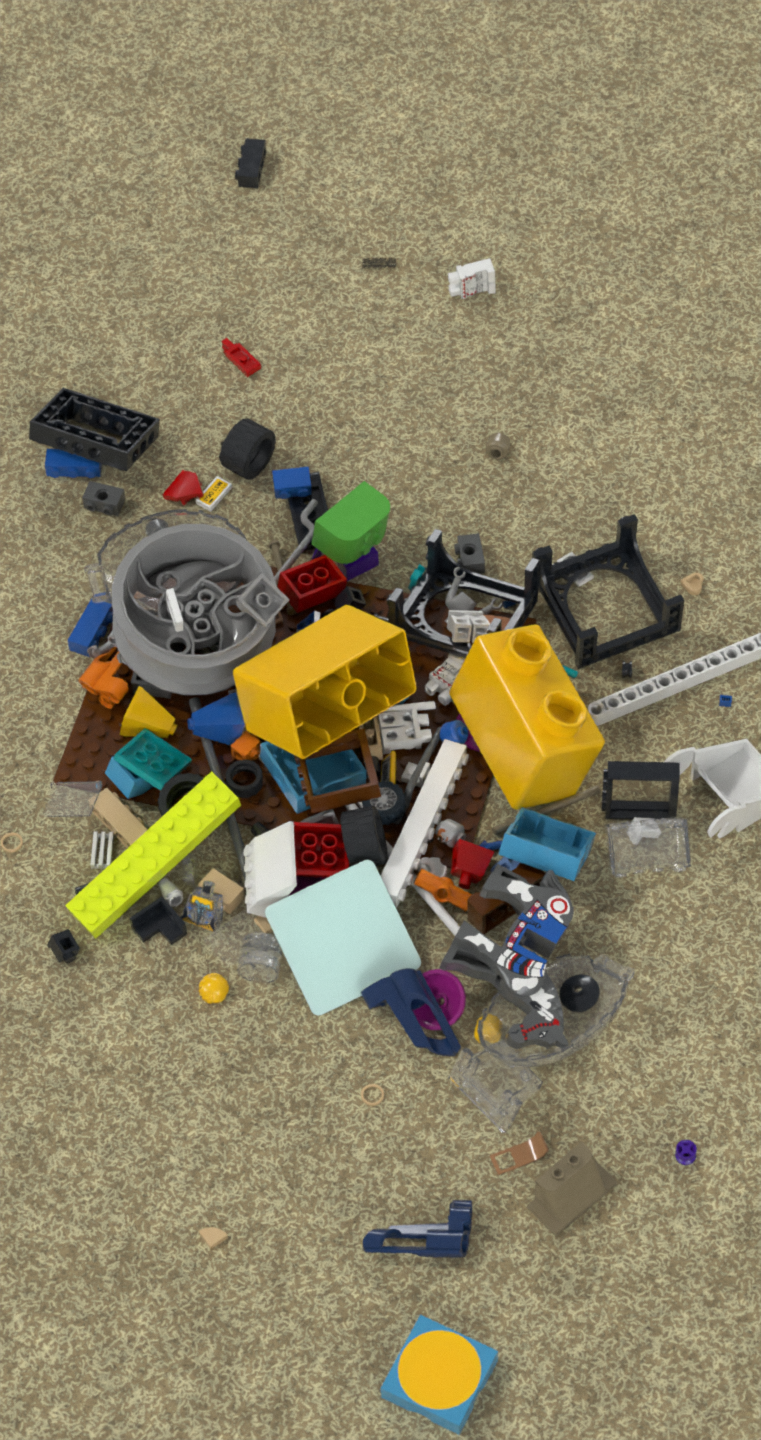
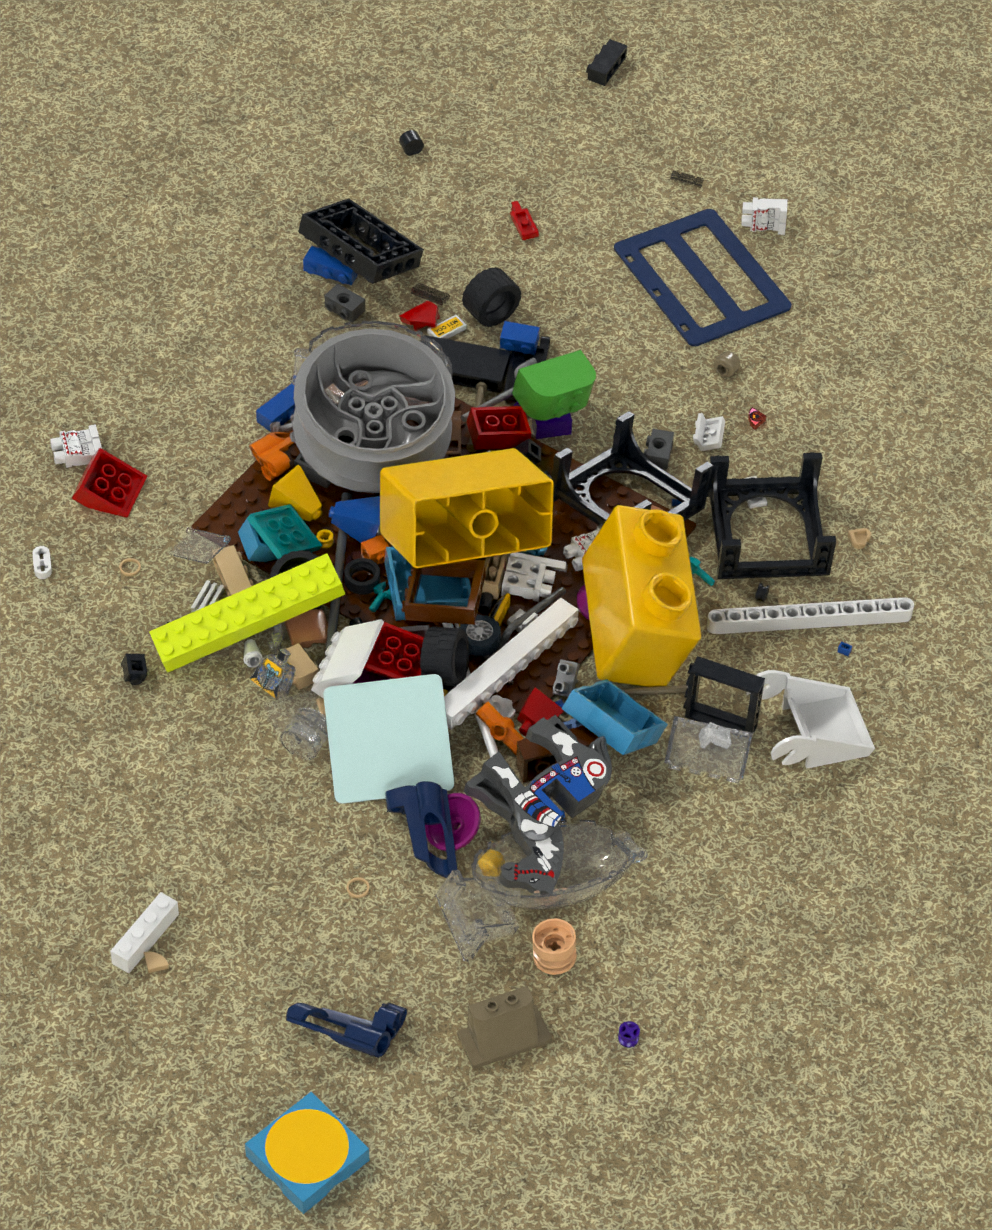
camera: 15 degrees right, 5 degrees down
black panel [130,896,187,945] -> none
white tile [166,588,183,632] -> none
yellow hair [199,973,229,1004] -> none
light grey slope [235,573,290,627] -> none
teal bar [408,564,426,591] -> none
light grey head [435,819,466,848] -> none
blue head [439,720,468,744] -> none
light grey piece [445,567,503,623] -> none
white hips [447,610,490,643] -> none
medium nougat piece [490,1131,549,1175] -> none
black dish [559,974,600,1012] -> none
none -> white brick [110,892,179,973]
none -> nougat slope [284,609,328,648]
none -> yellow bush [316,529,334,548]
none -> teal bar [369,582,392,612]
none -> black piece [399,130,424,156]
none -> clear smoke tile [410,283,450,306]
none -> black brick [421,335,511,393]
none -> light nougat wheel [532,918,577,975]
none -> light grey hips [553,659,580,697]
none -> dark blue door [614,209,792,347]
none -> white bracket [693,413,725,451]
none -> clear red tile [748,407,767,430]

